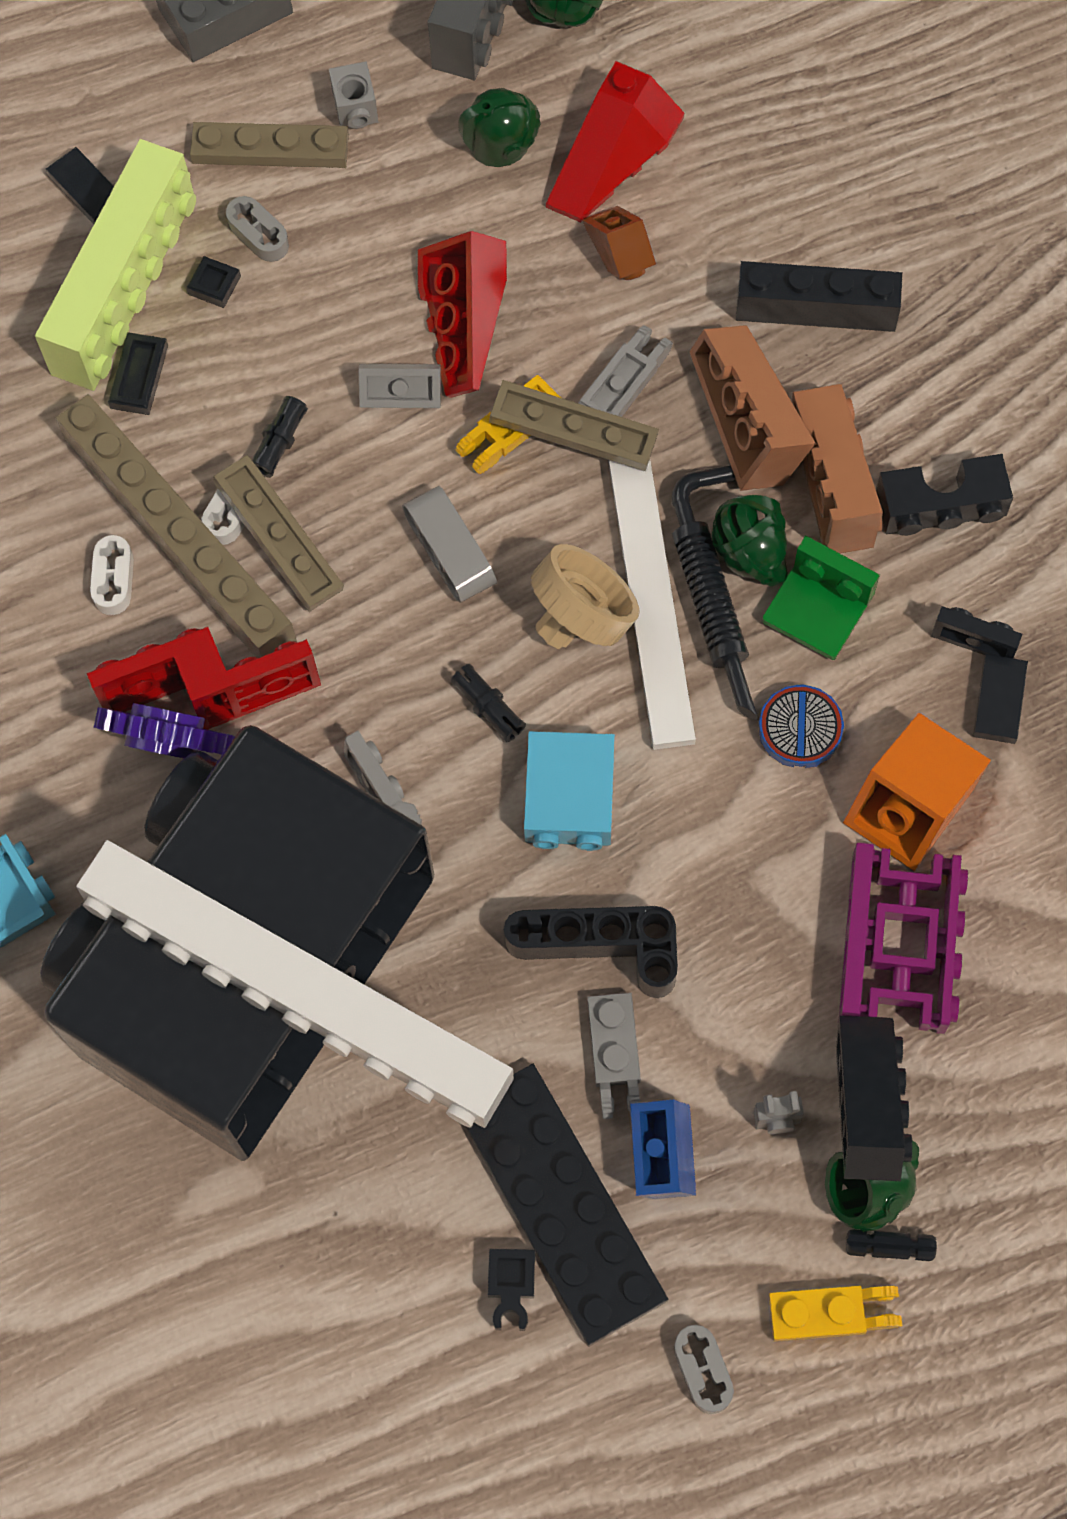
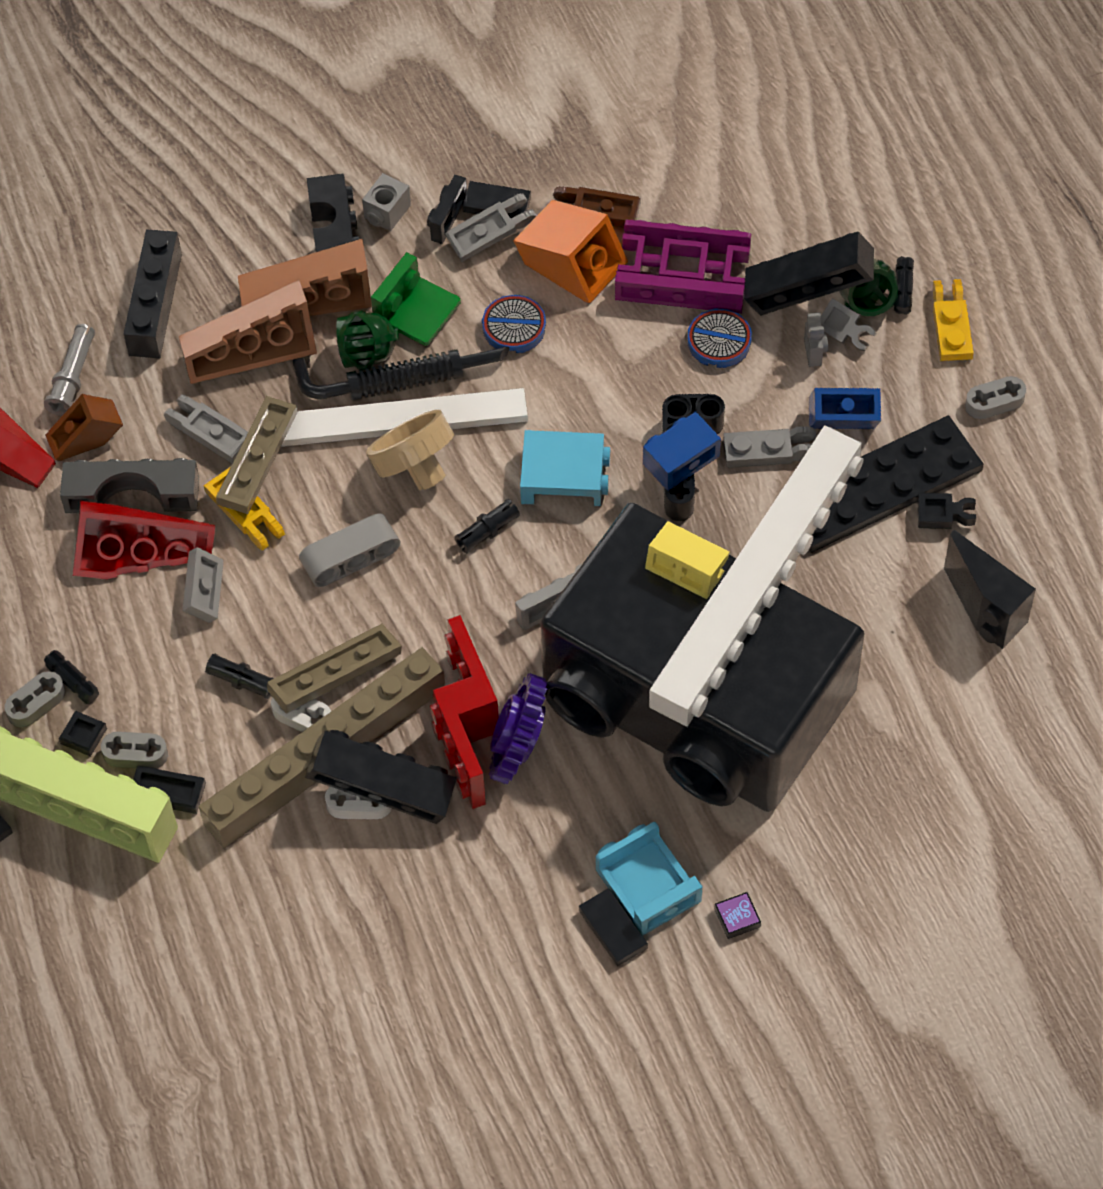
camera: 90 degrees left, 10 degrees down
none -> light grey pin [44,324,95,416]
none -> black axle [44,650,99,704]
none -> dark grey arch [60,458,199,513]
none -> light grey beam [101,732,168,769]
none -> black brick [305,730,457,824]
none -> light grey brick [362,173,411,231]
none -> light grey hinge [445,193,537,262]
none -> reddish brown hinge [553,186,641,228]
none -> blue brick [643,412,721,491]
none -> light yellow hinge [645,521,730,599]
none -> tile [688,309,752,368]
none -> light grey plate [821,298,877,351]
none -> black slope [944,530,1036,649]

